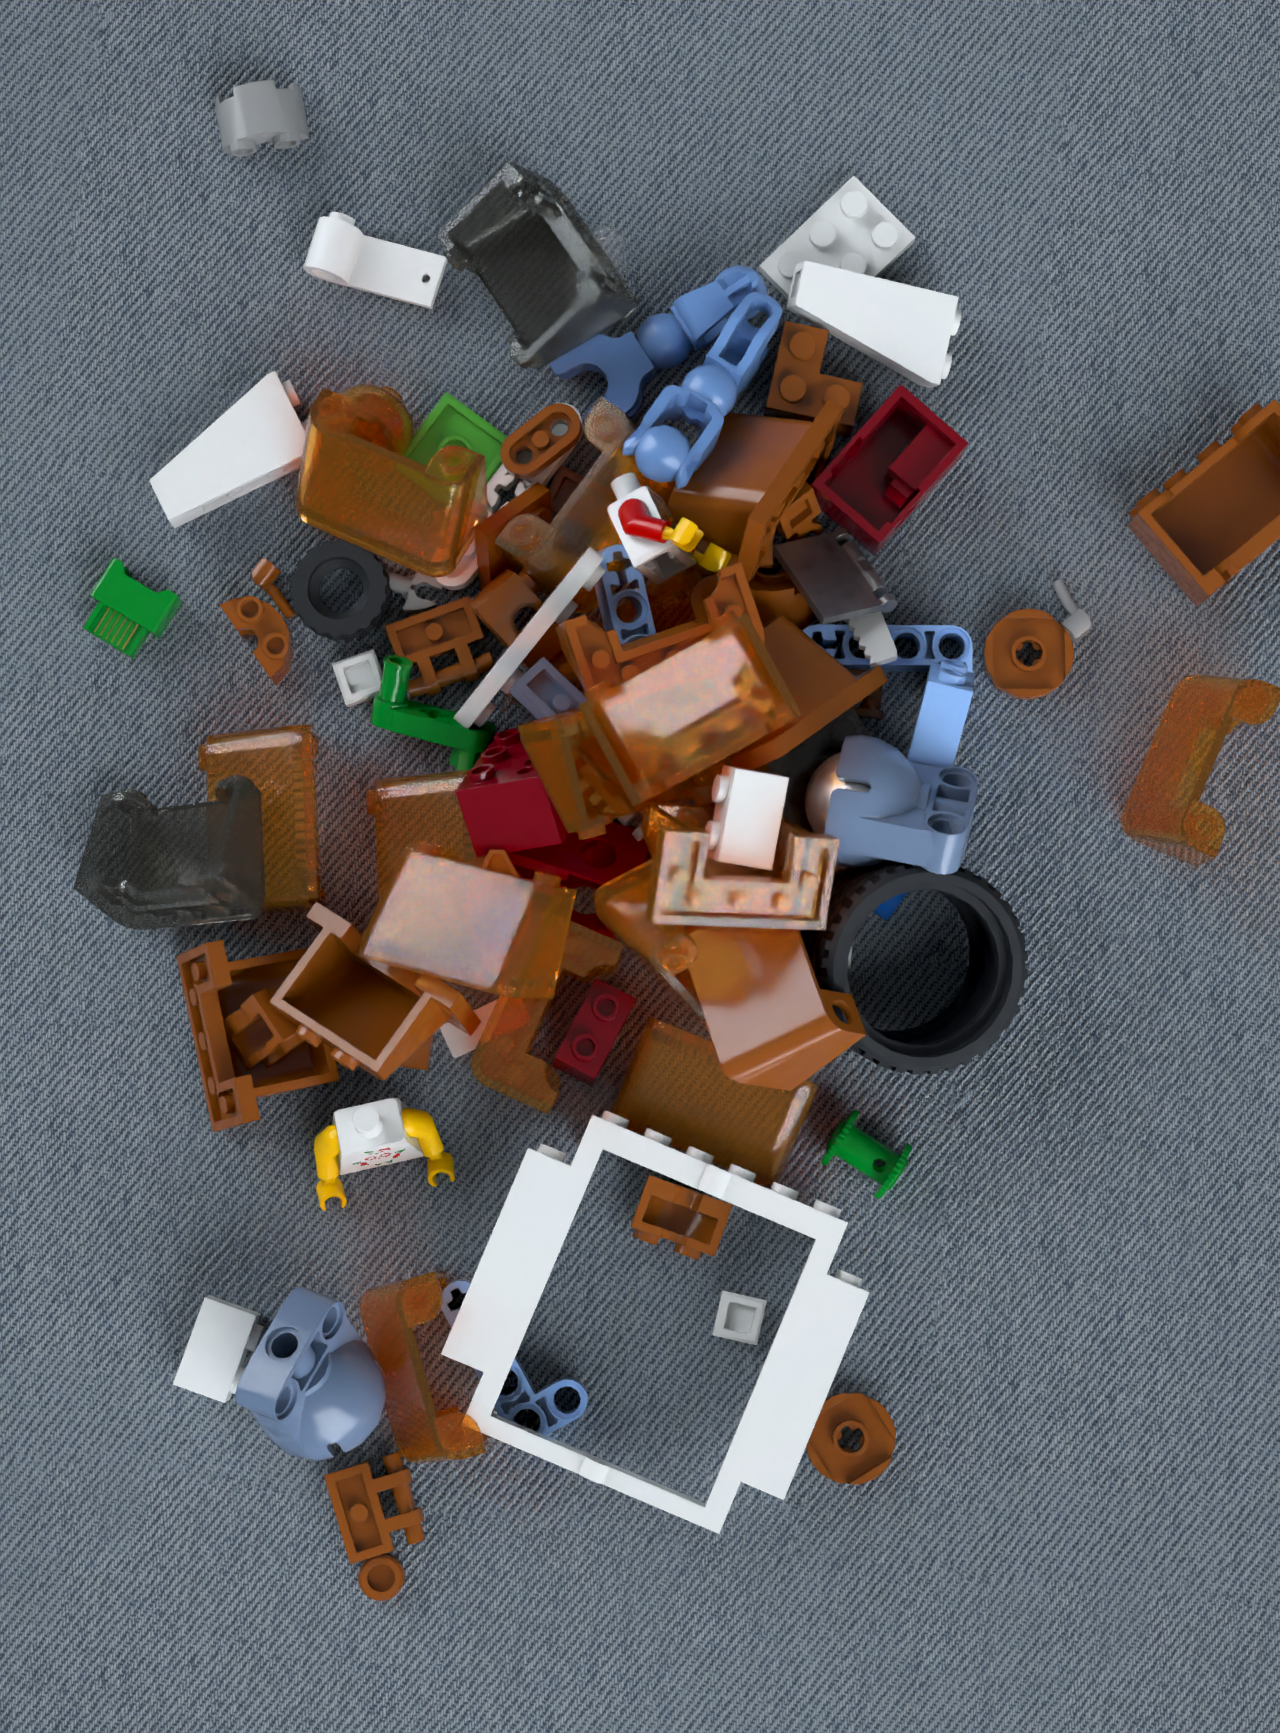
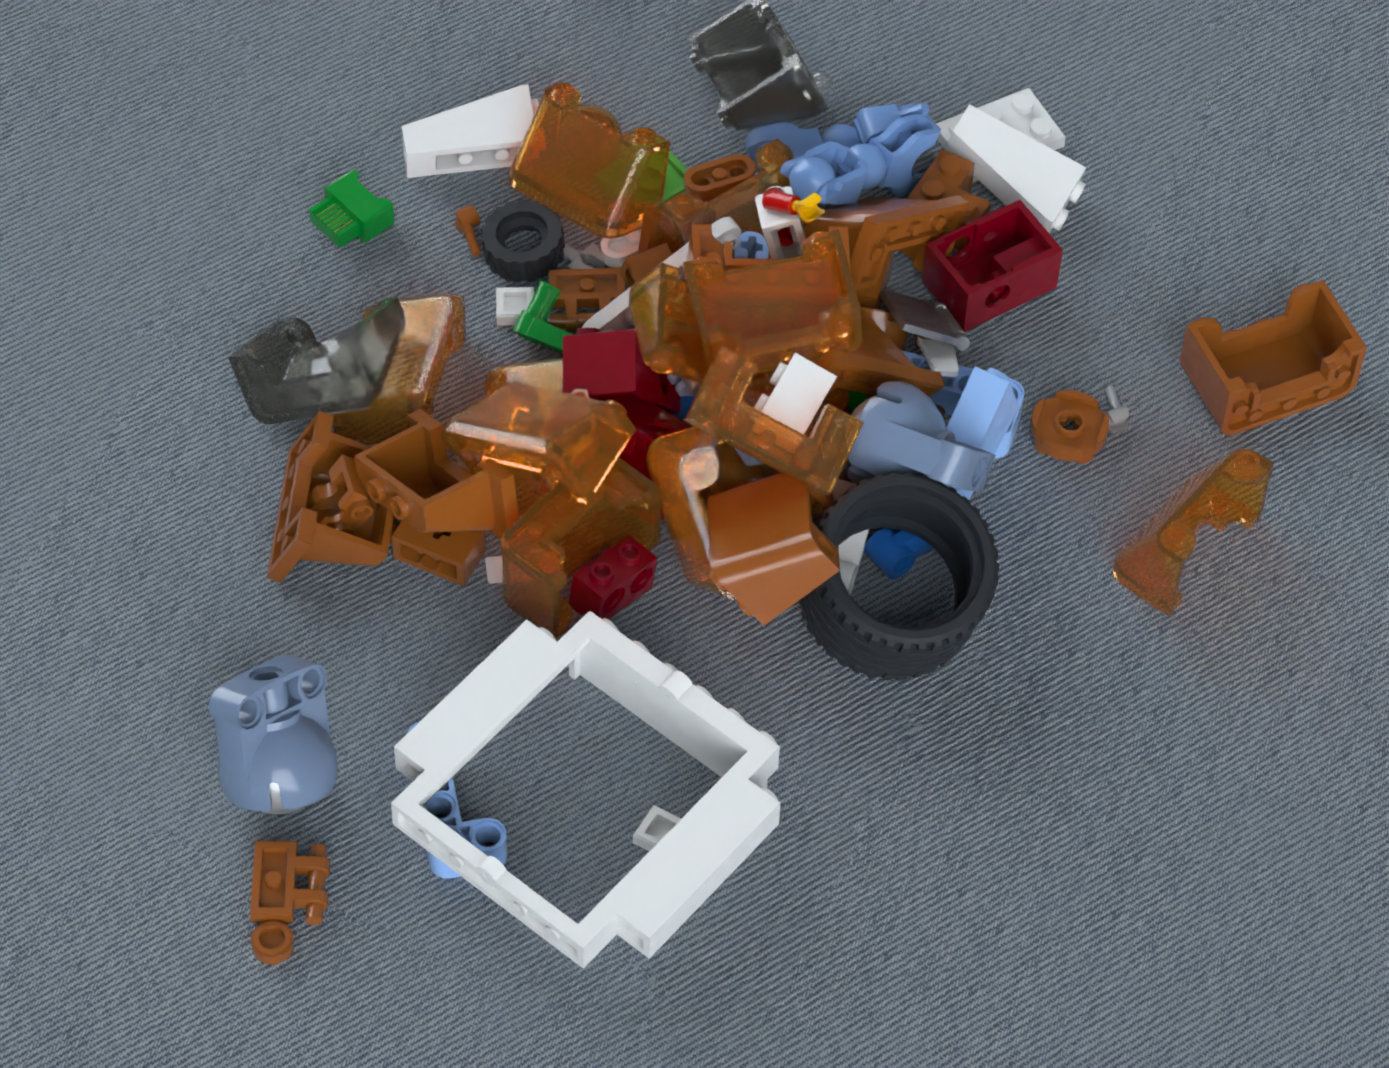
camera: 20 degrees right, 30 degrees down
white brick [173,1295,264,1403] -> none
dark orange cylinder [220,596,294,685] -> none
white door [303,212,448,309] -> none
torso [314,1098,455,1211] -> none
clear orange windscreen [360,1267,492,1464] -> none
clear orange windscreen [611,1017,819,1188] -> none
dark orange cylinder [630,1175,733,1260] -> none
dark orange plate [776,482,822,542] -> none
dark orange plate [806,1392,896,1485] -> none
green hose [821,1110,912,1199] -> none

